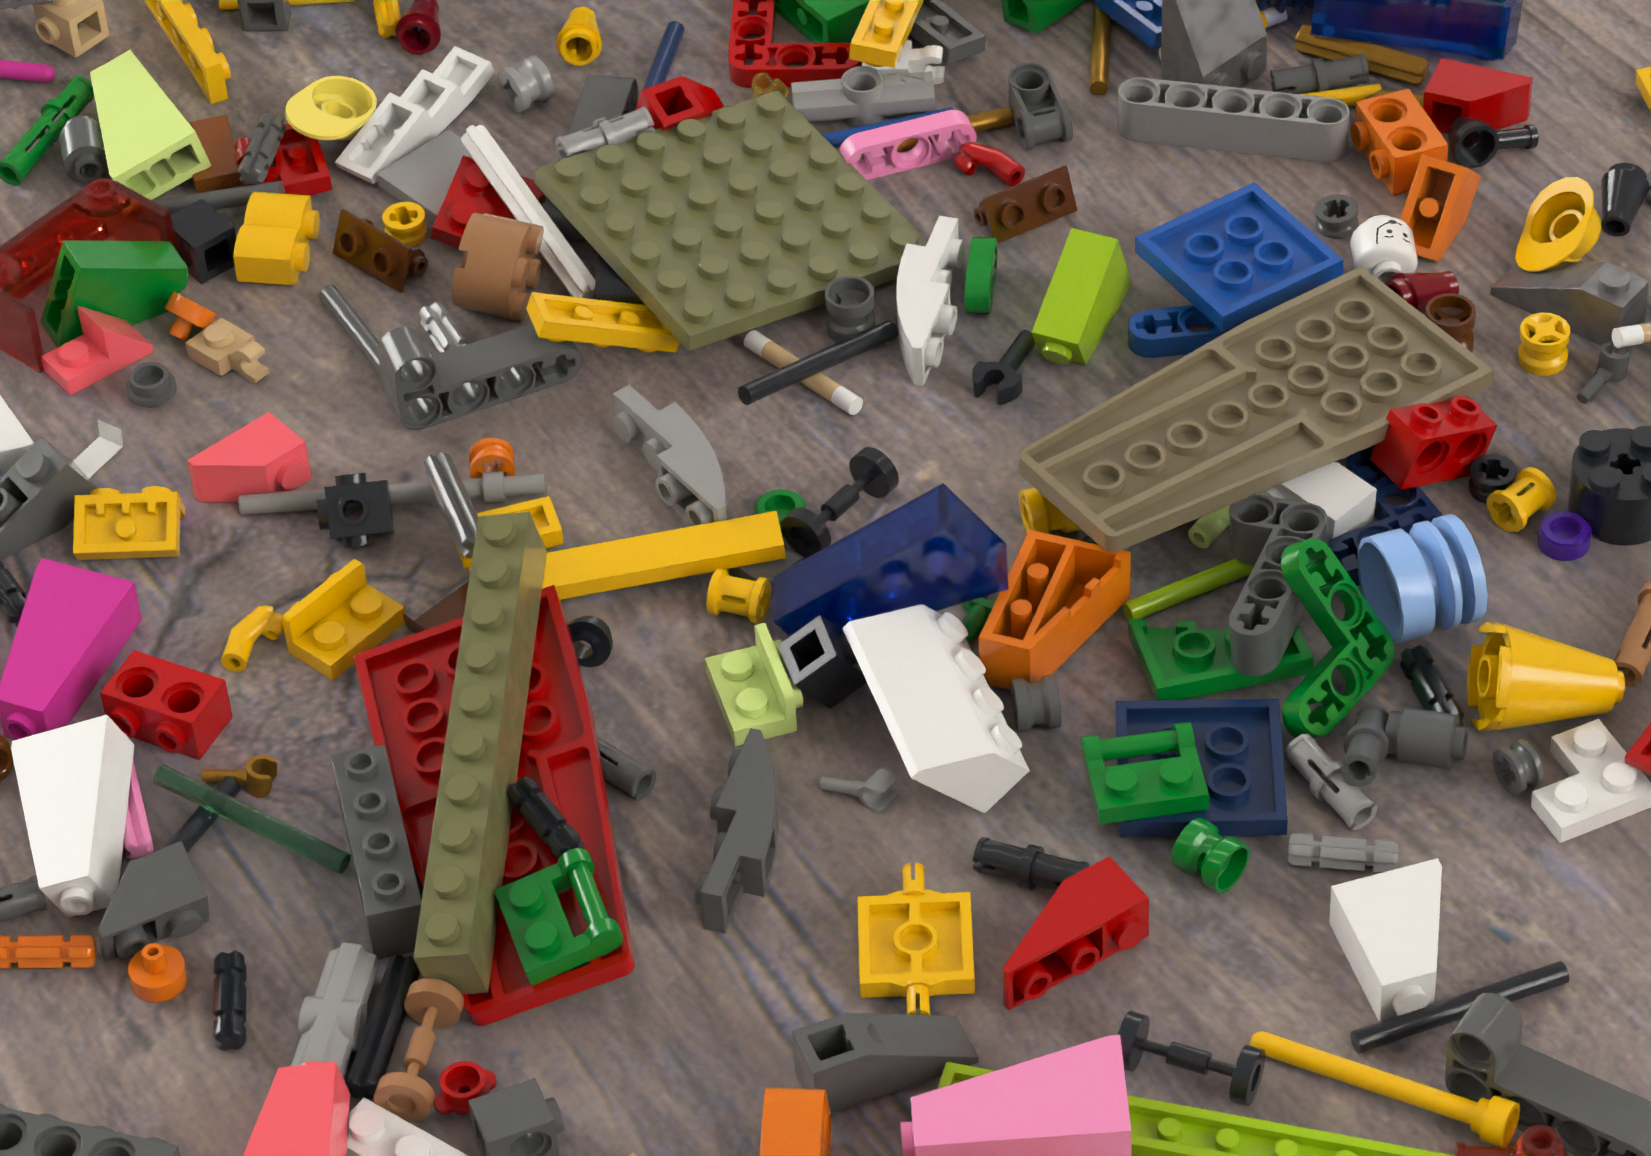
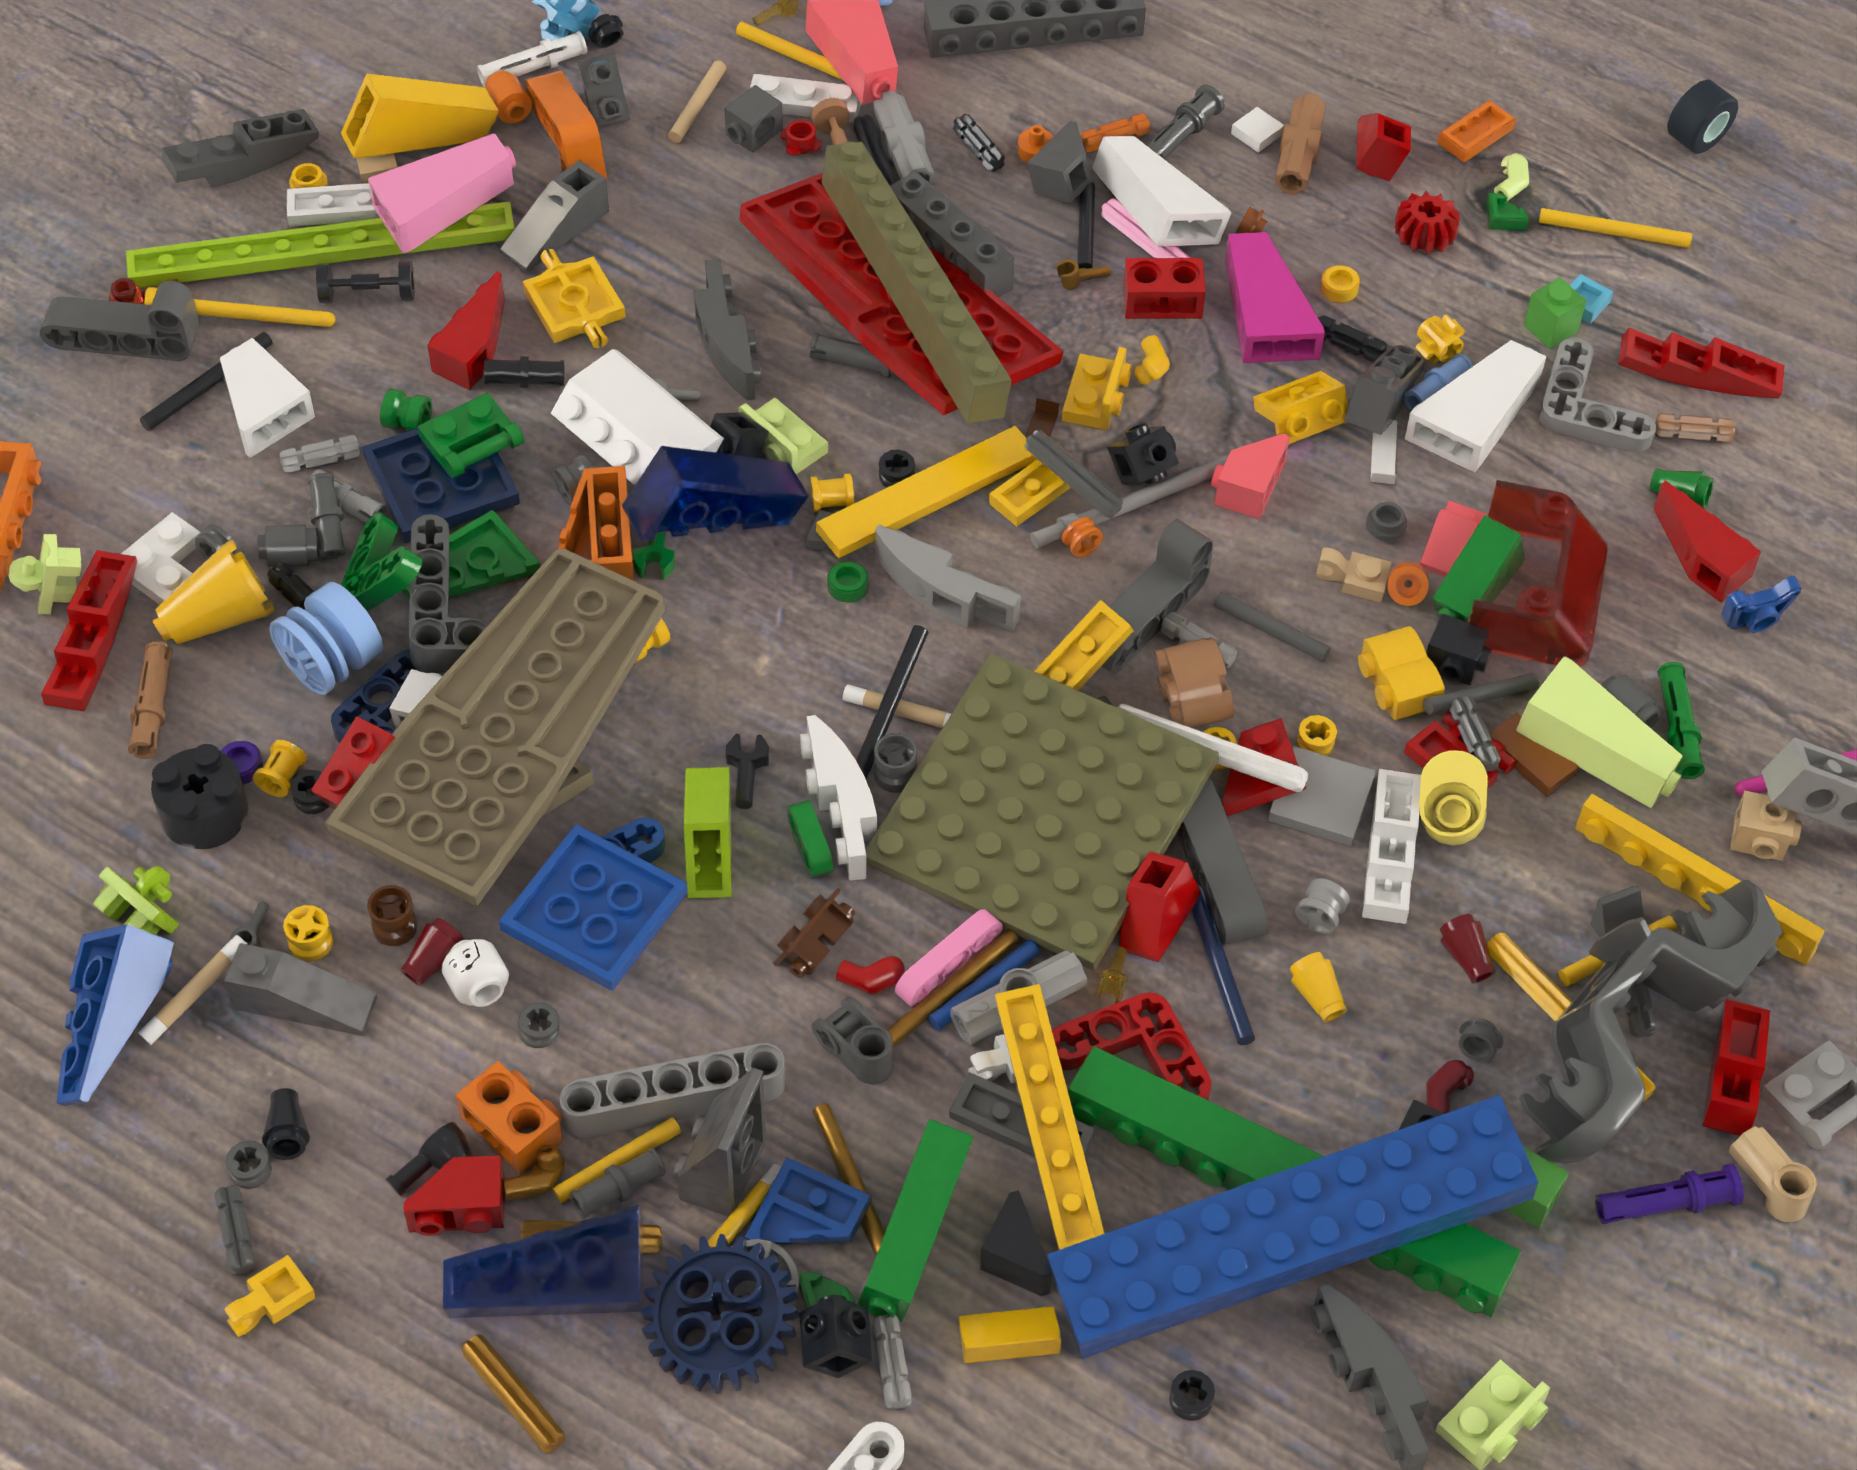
camera: 150 degrees right, 10 degrees up
clear green bar [153,764,351,874] -> none
reddish brown hinge [333,209,428,293] -> none
green plate [494,848,623,986] -> none
black axle [507,776,584,860] -> none
light grey pin [555,106,655,160] -> none
black plate [567,615,613,667] -> none
black wheel [781,447,899,559] -> none
orange slope [1400,154,1481,262] -> none
yellow piece [1515,177,1601,272] -> none
none -> black bush [879,449,915,488]

